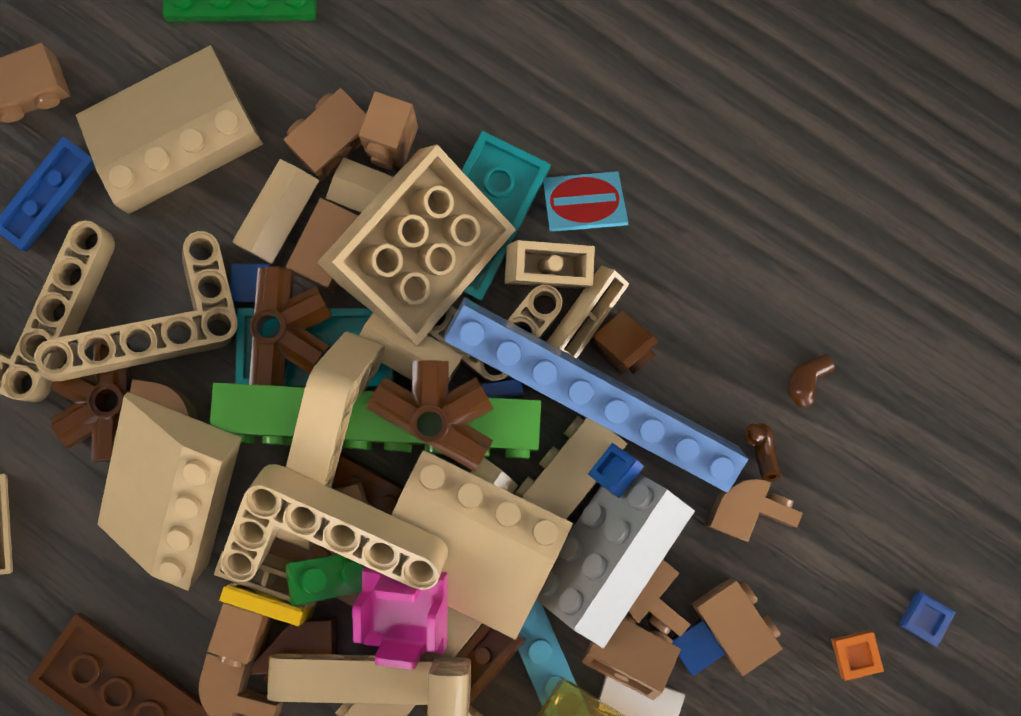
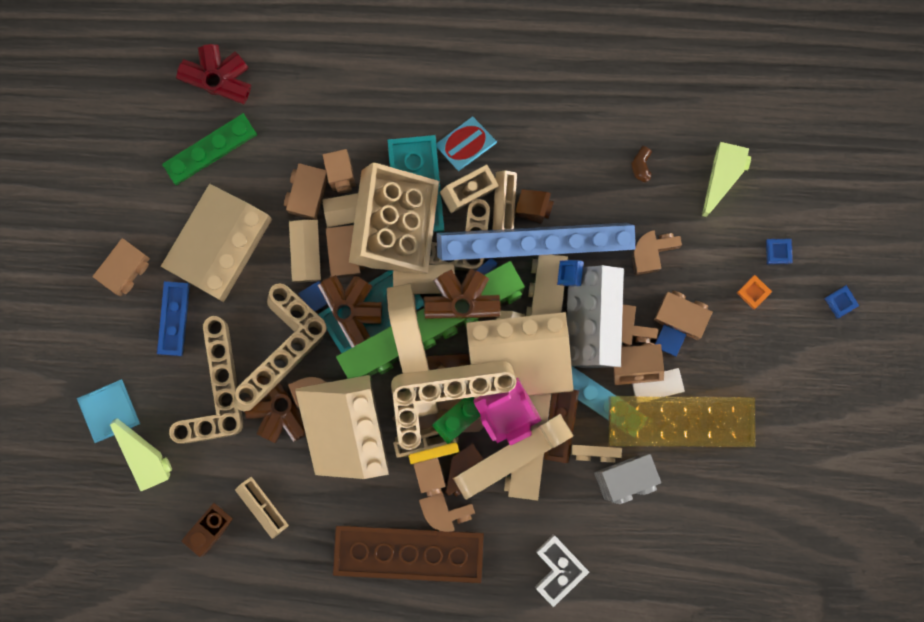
camera: 30 degrees left, 0 degrees up
reddish brown arm [744,423,781,482] -> none
none -> yellowish green slope [702,142,751,217]

